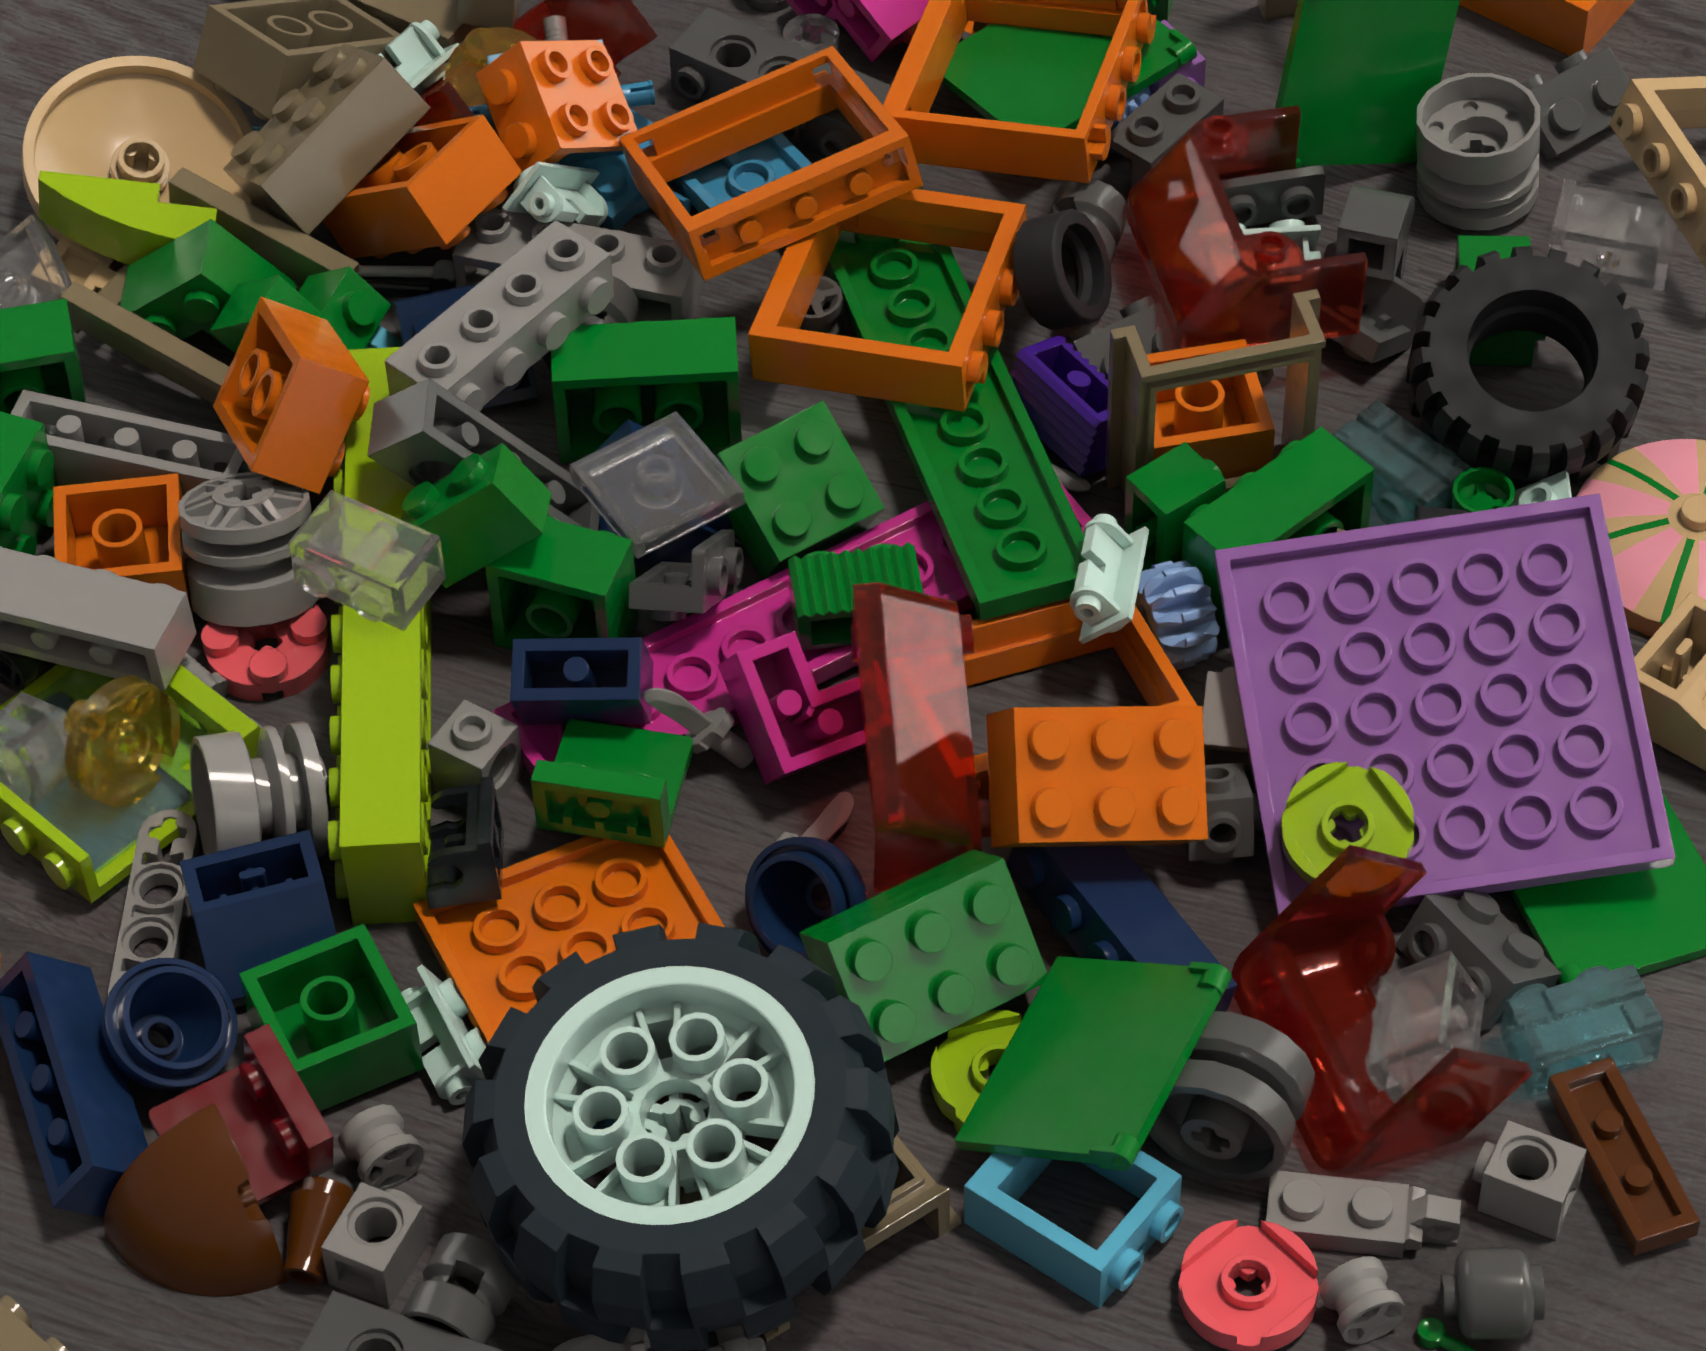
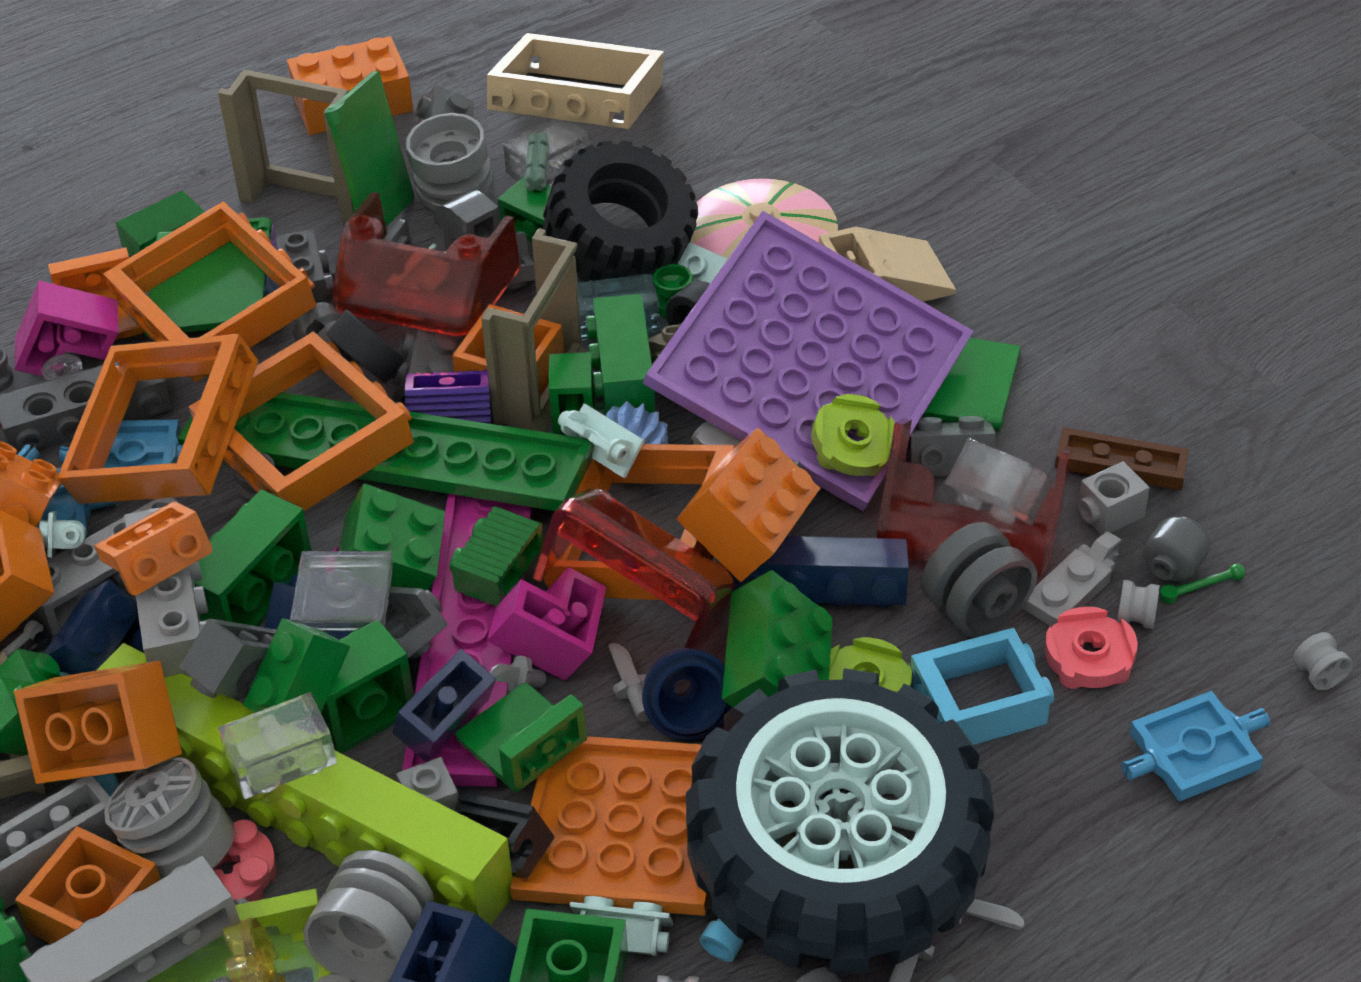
camera: 55 degrees left, 5 degrees down
green piece [954,956,1232,1171] -> none
clear light blue brick [1501,964,1664,1095] -> none
none -> orange bracket [94,501,213,596]
none -> sand green axle [525,132,549,191]

